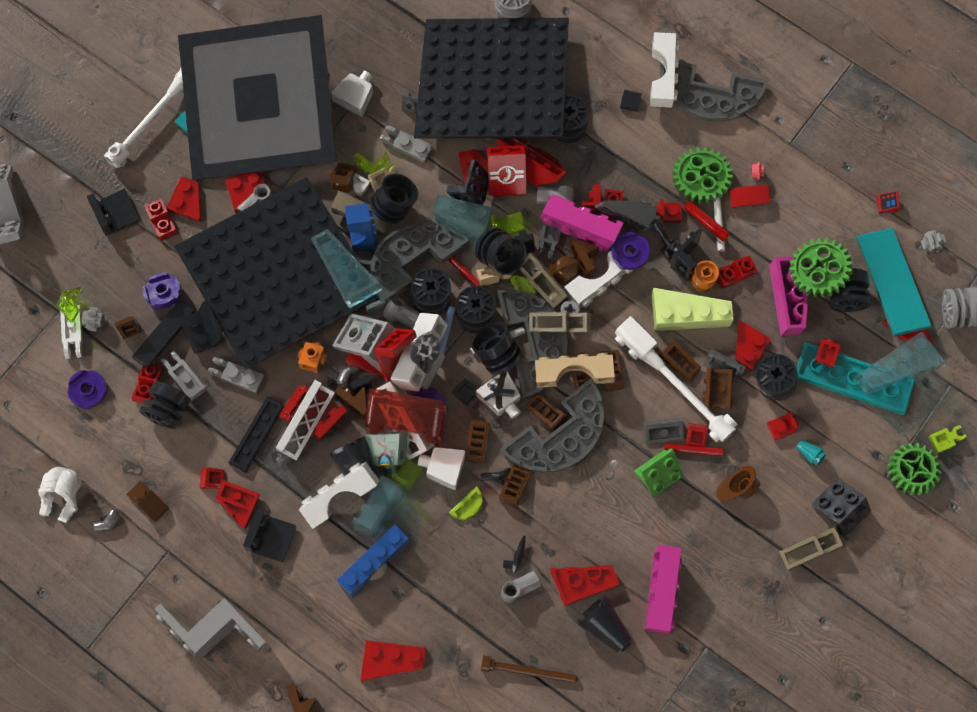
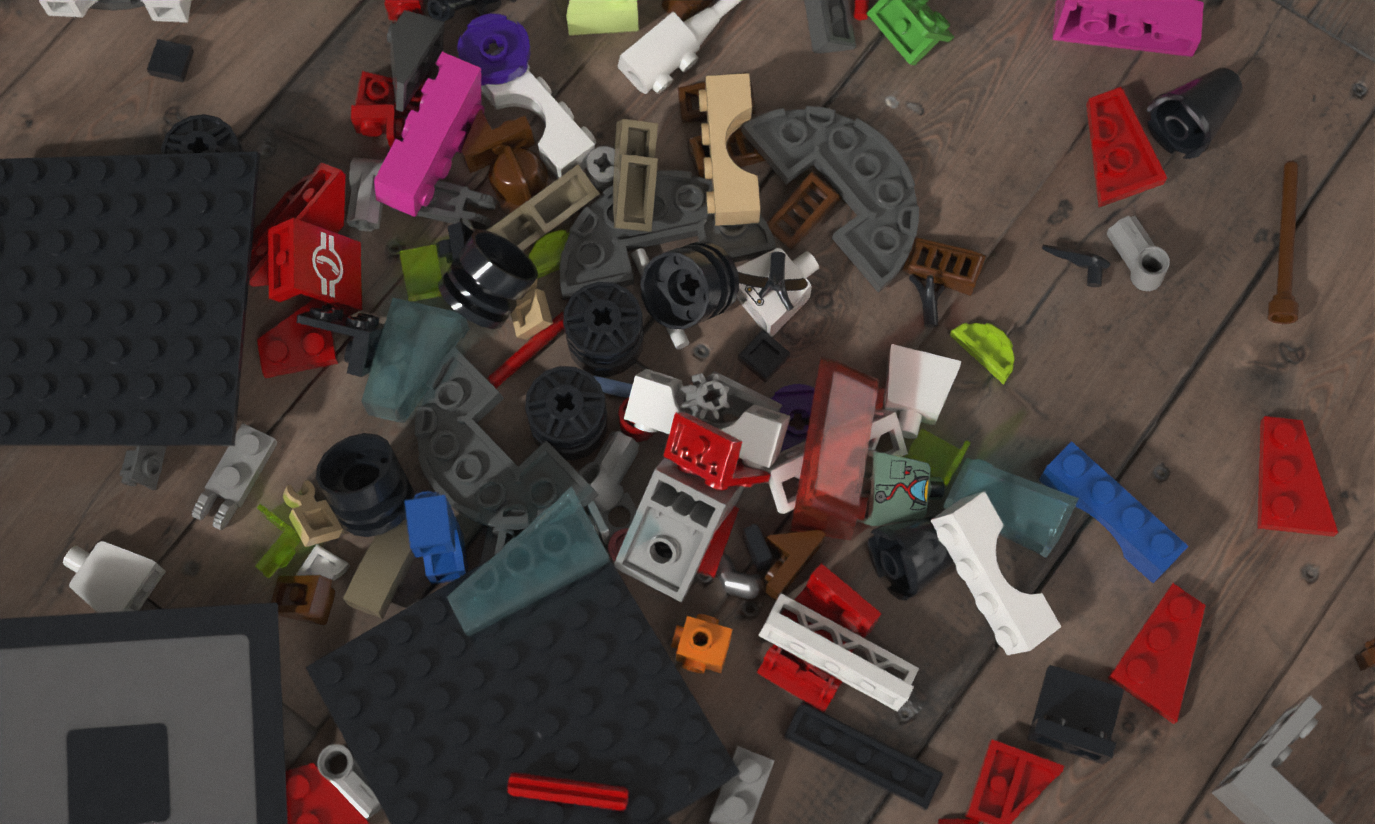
camera: 90 degrees left, 0 degrees up
reddish brown slope [465,420,490,463] -> none
none -> red axle [507,772,629,810]
none -> red wing [1108,583,1206,724]

